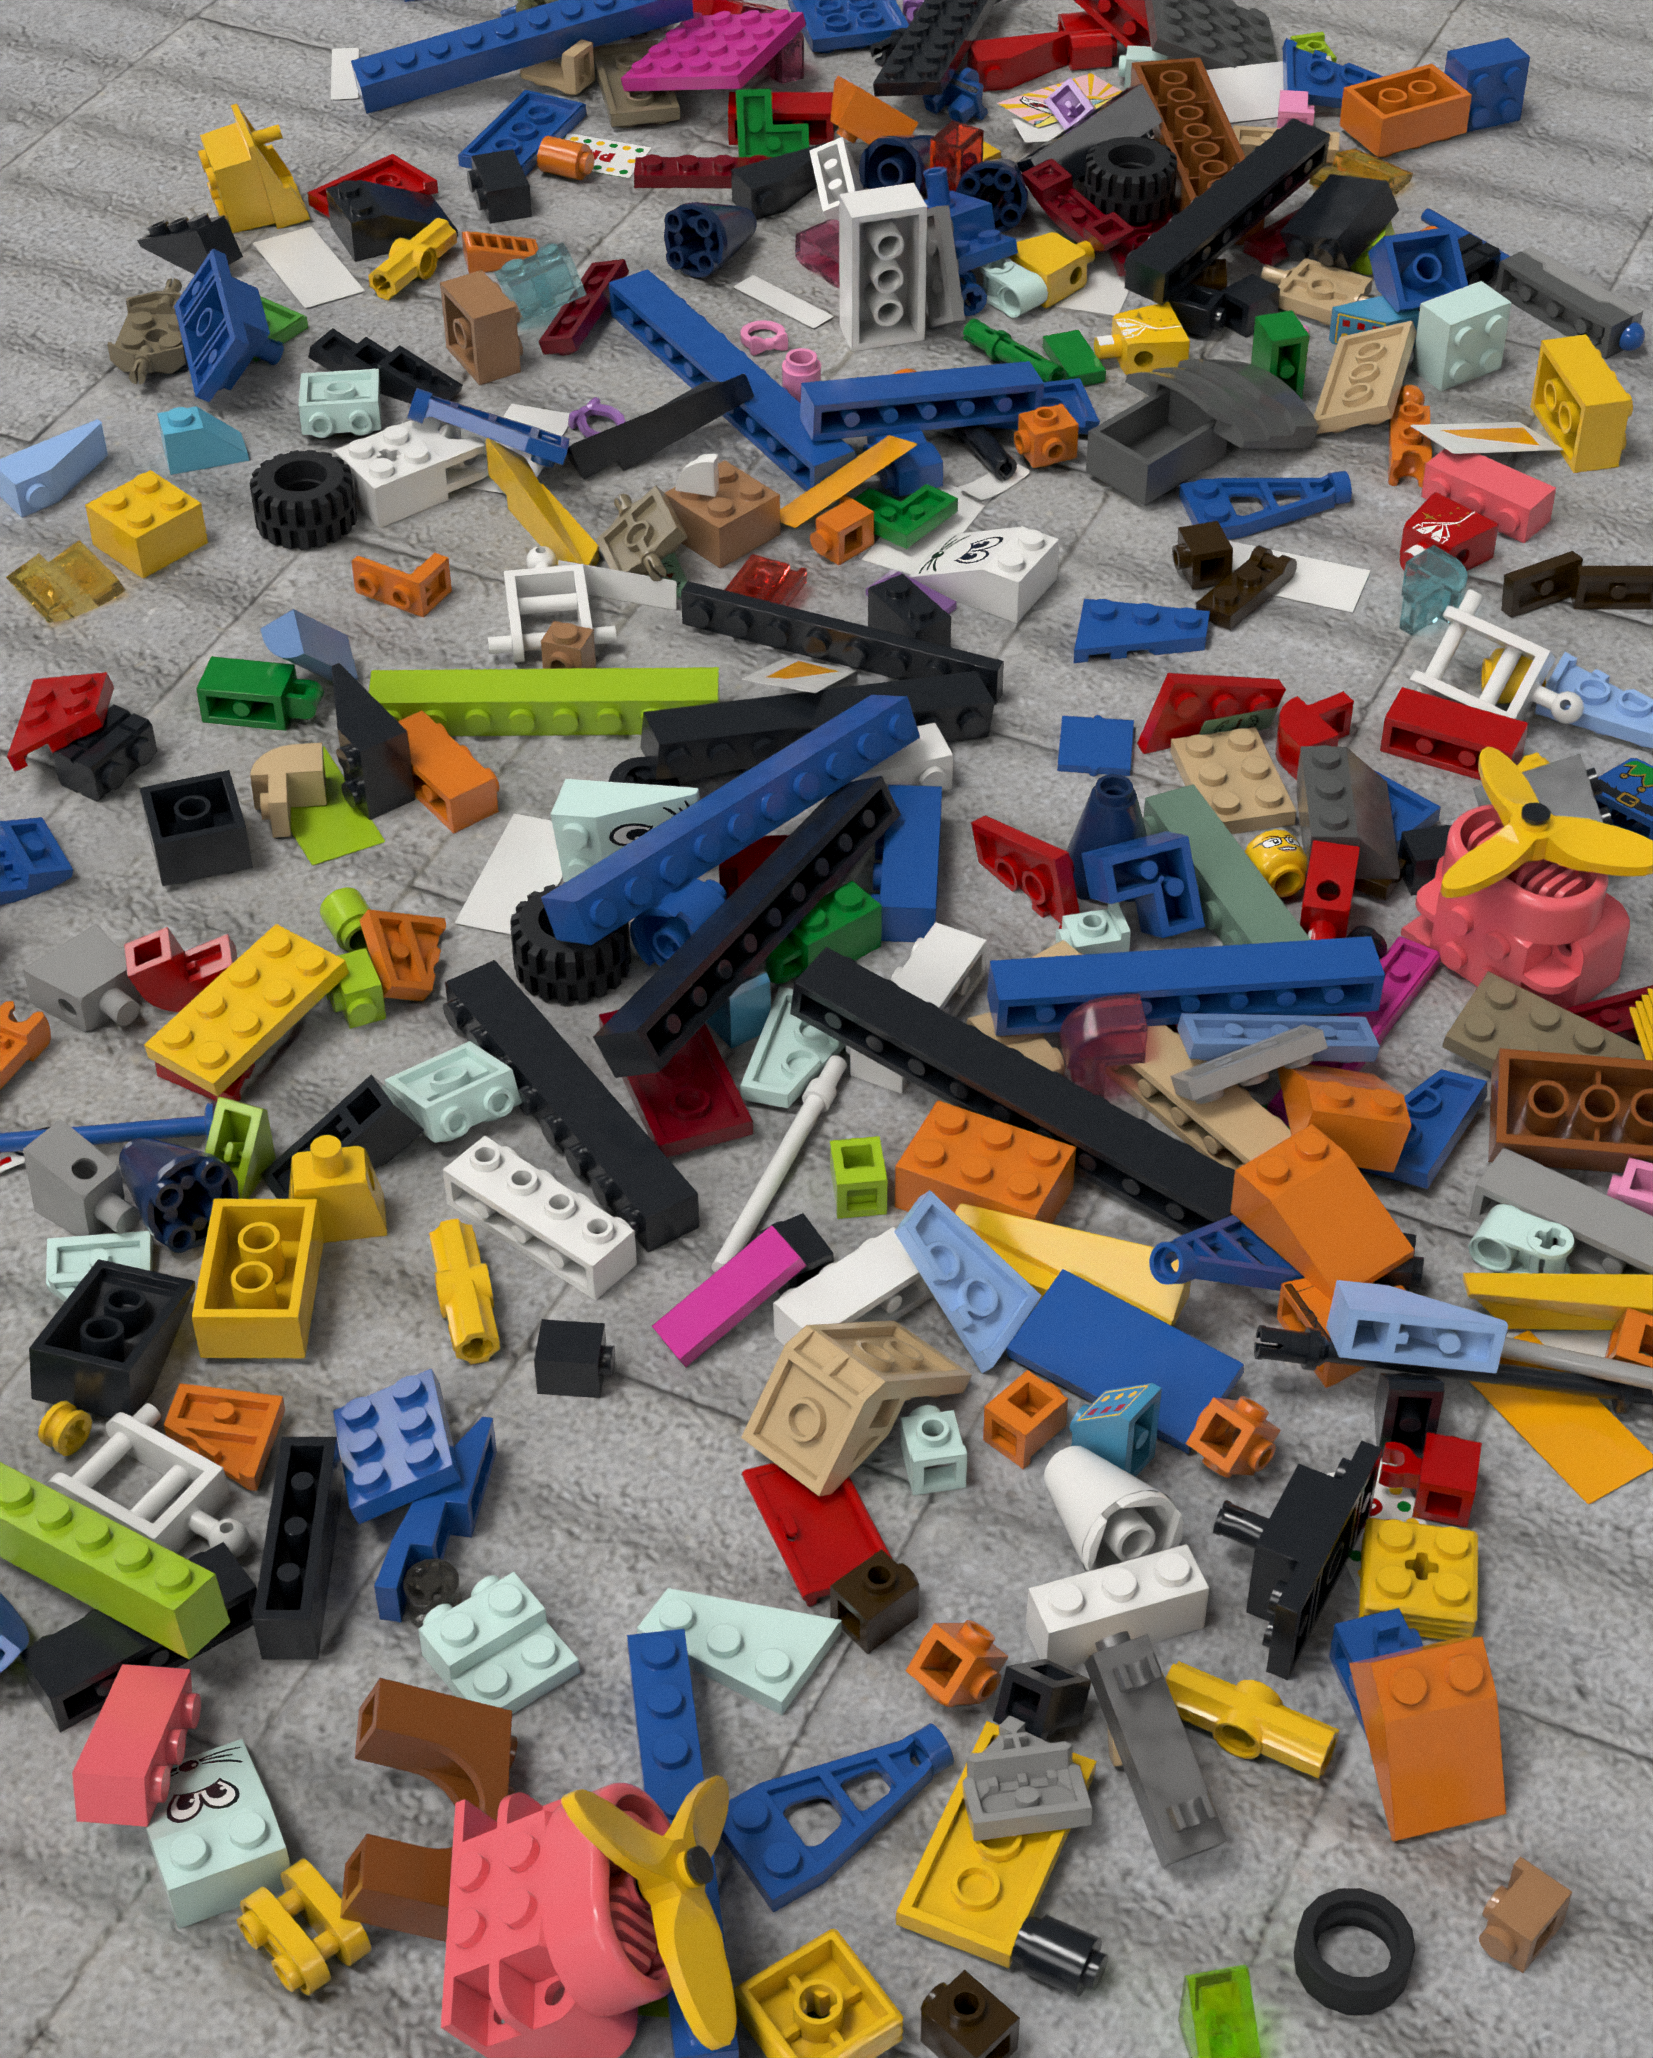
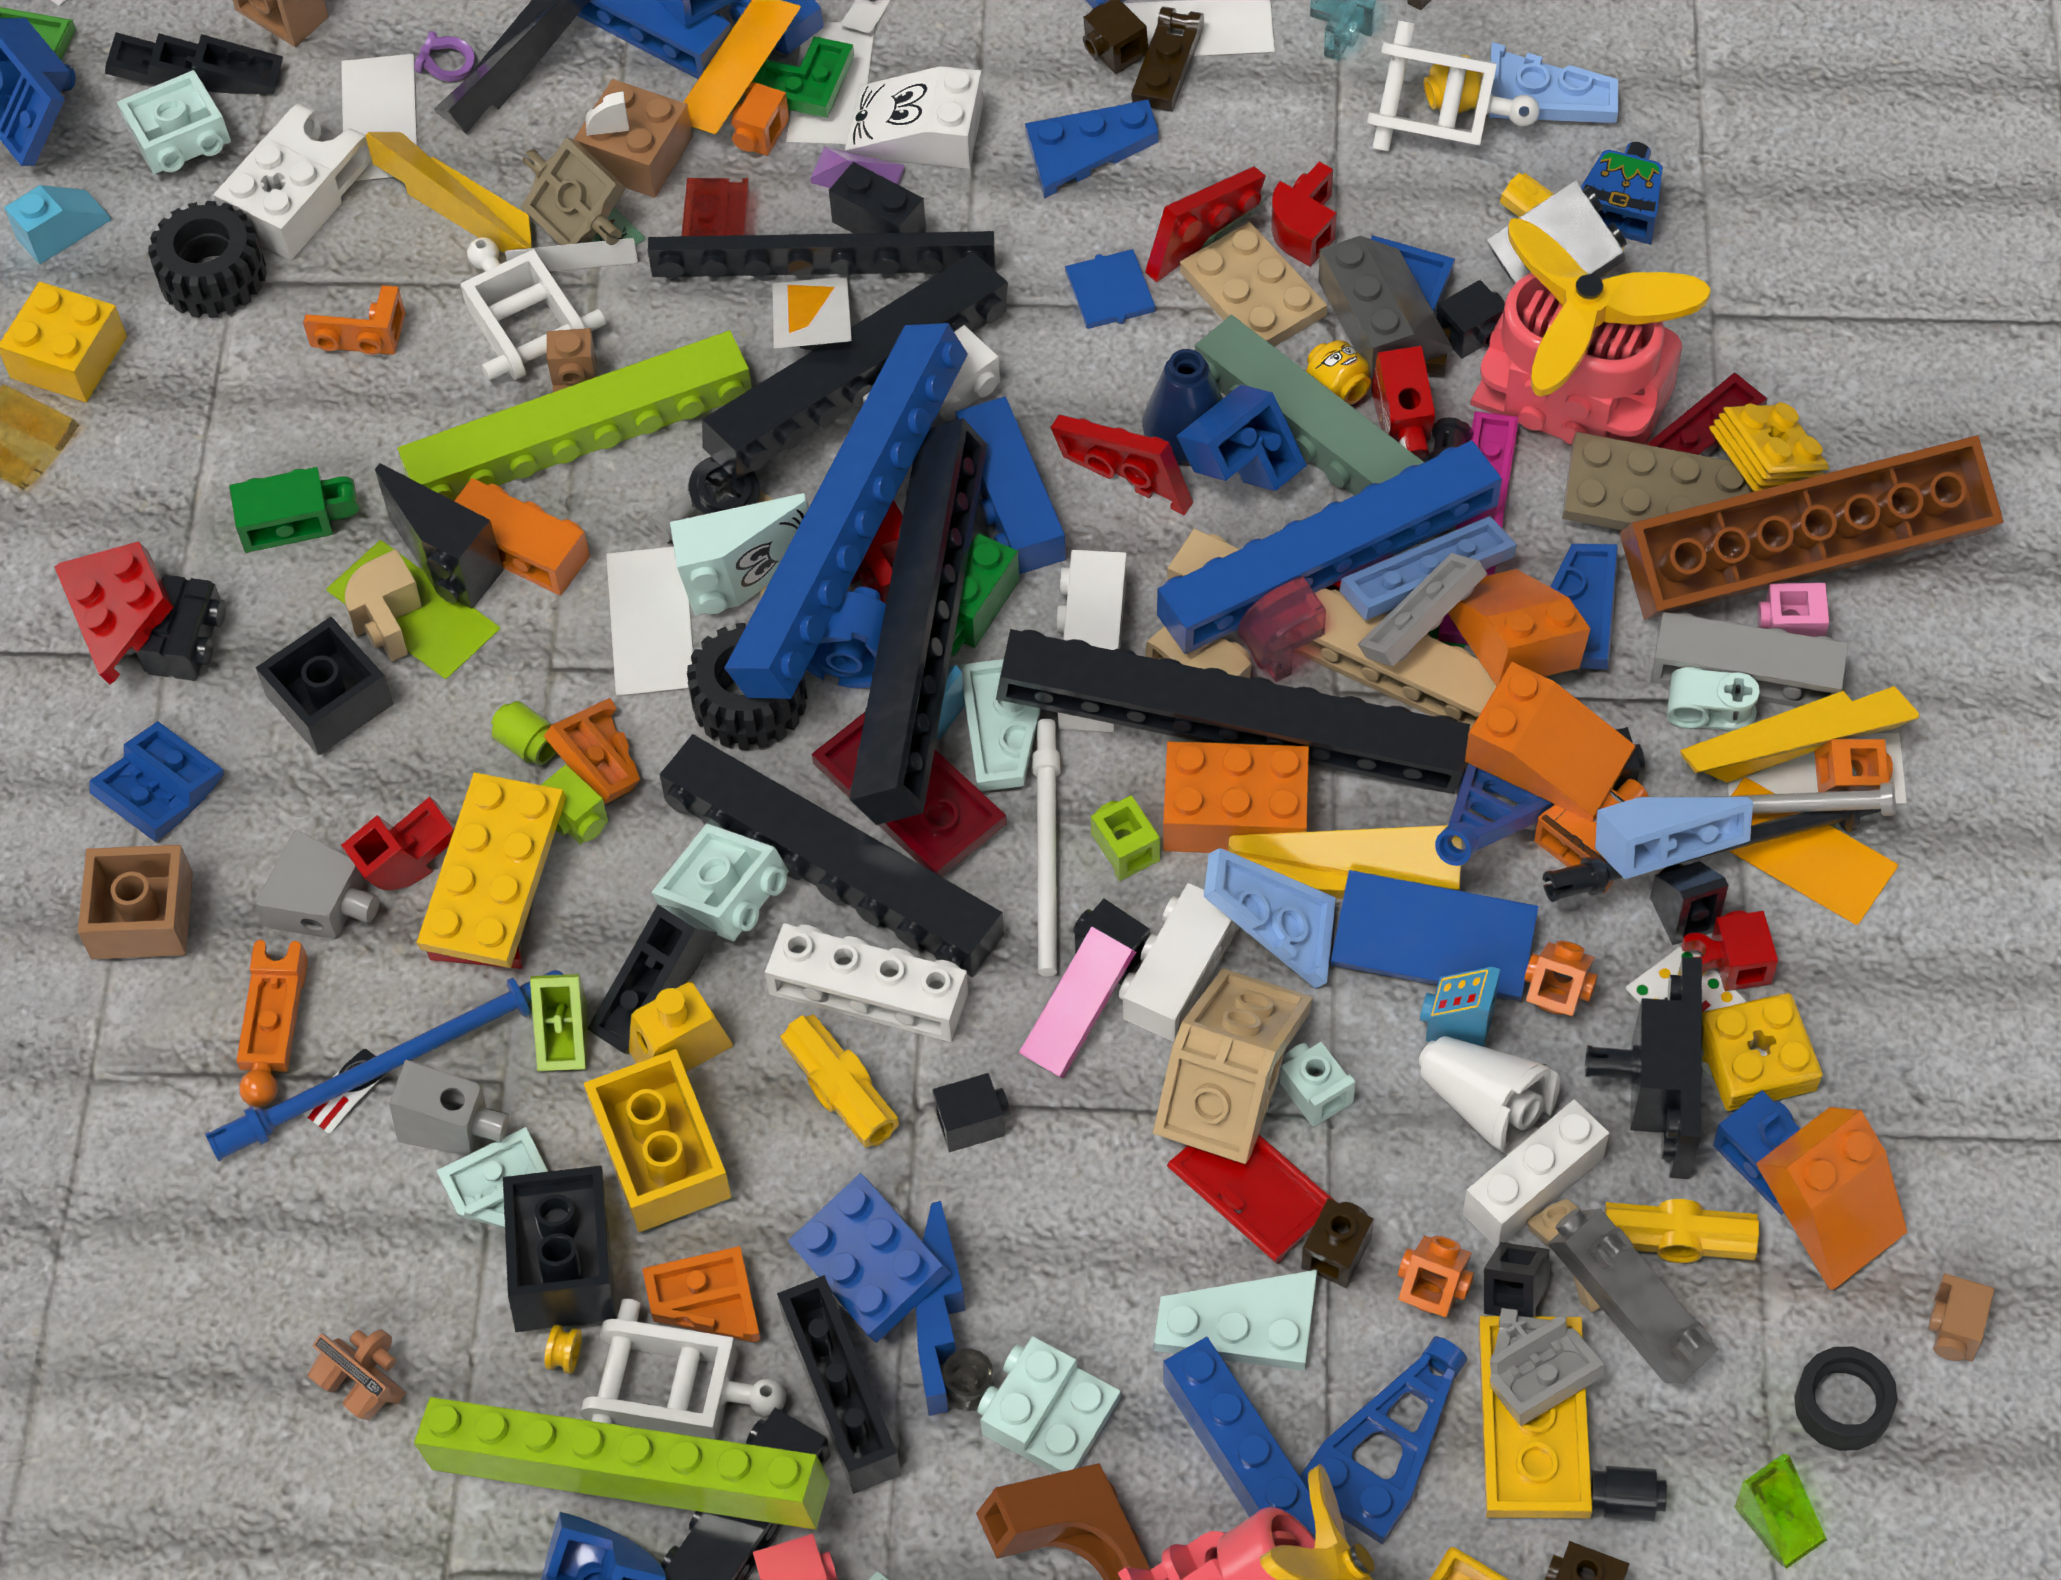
camera: 20 degrees left, 15 degrees up
dark blue cone [119,1138,239,1253] -> none
medium blue brick [261,609,358,682] -> none
blue plate [407,388,570,468] -> none
orange brick [983,1370,1068,1470] -> none
light aqua brick [1055,902,1131,955] -> none
red brick [1380,687,1529,780] -> none

